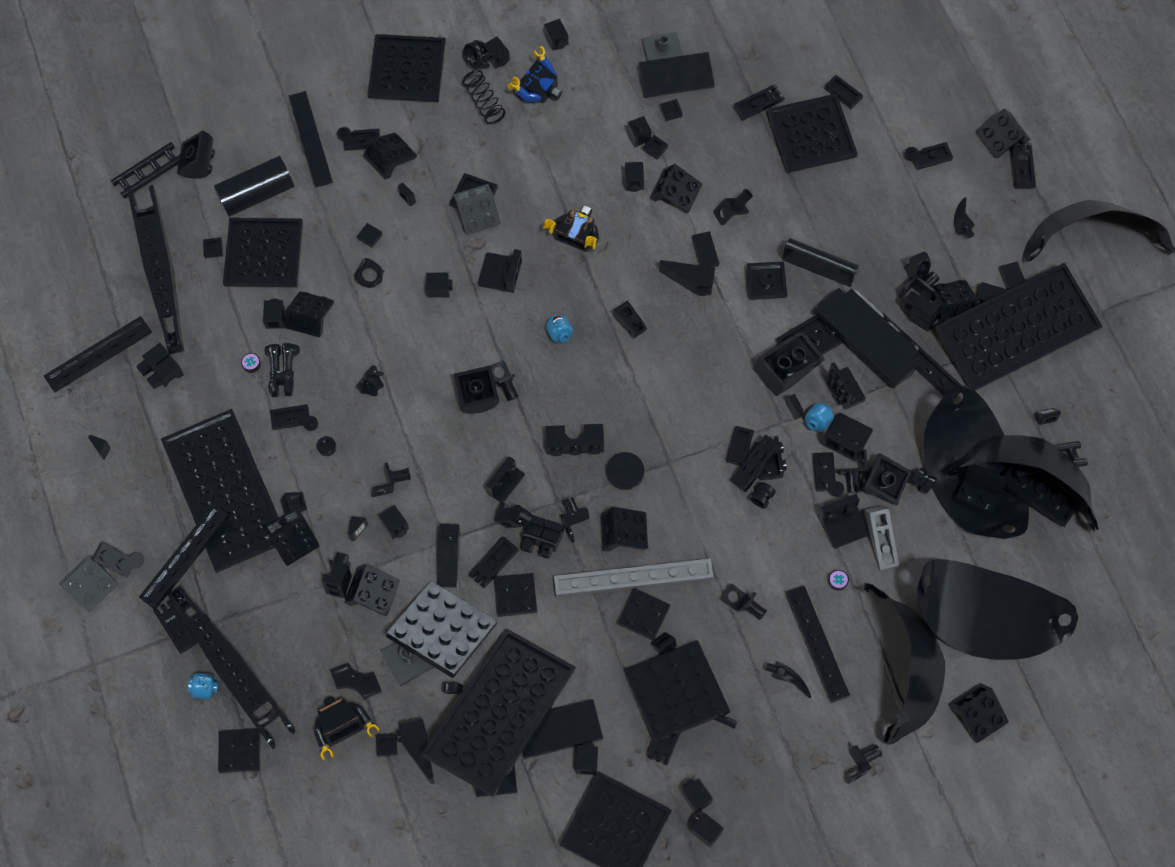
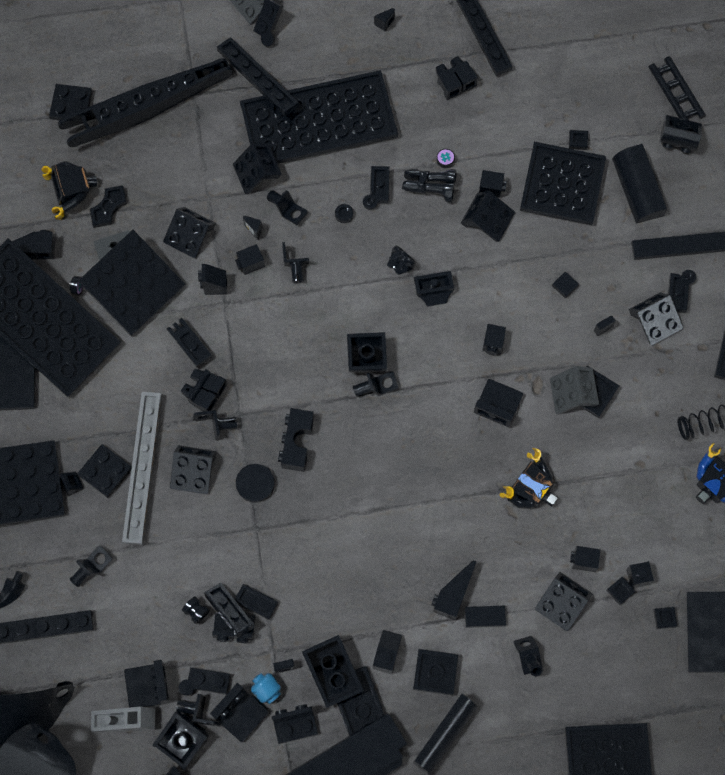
camera: 100 degrees right, 5 degrees up
black piece [128,185,184,354] -> none
black hinge [153,600,198,654] -> none
dark azure head [188,673,218,700] -> none
black slope [280,492,307,515] -> none
black hips [322,552,352,599] -> none
black piece [354,258,385,288] -> none
black tile [376,734,398,757] -> none
black slope [437,524,461,588] -> none
black bracket [486,456,525,503] -> none
black leg [494,503,532,528] -> none
black plate [494,573,537,617] -> none
dark azure head [546,315,573,343] -> none
black leg [613,300,647,339] -> none
black hinge [734,84,785,121] -> none
tile [828,570,849,591] -> none
none -> black slope [198,264,227,295]
none -> black bracket [267,190,308,225]
none -> black slope [373,630,402,674]
none -> black slope [414,271,454,307]

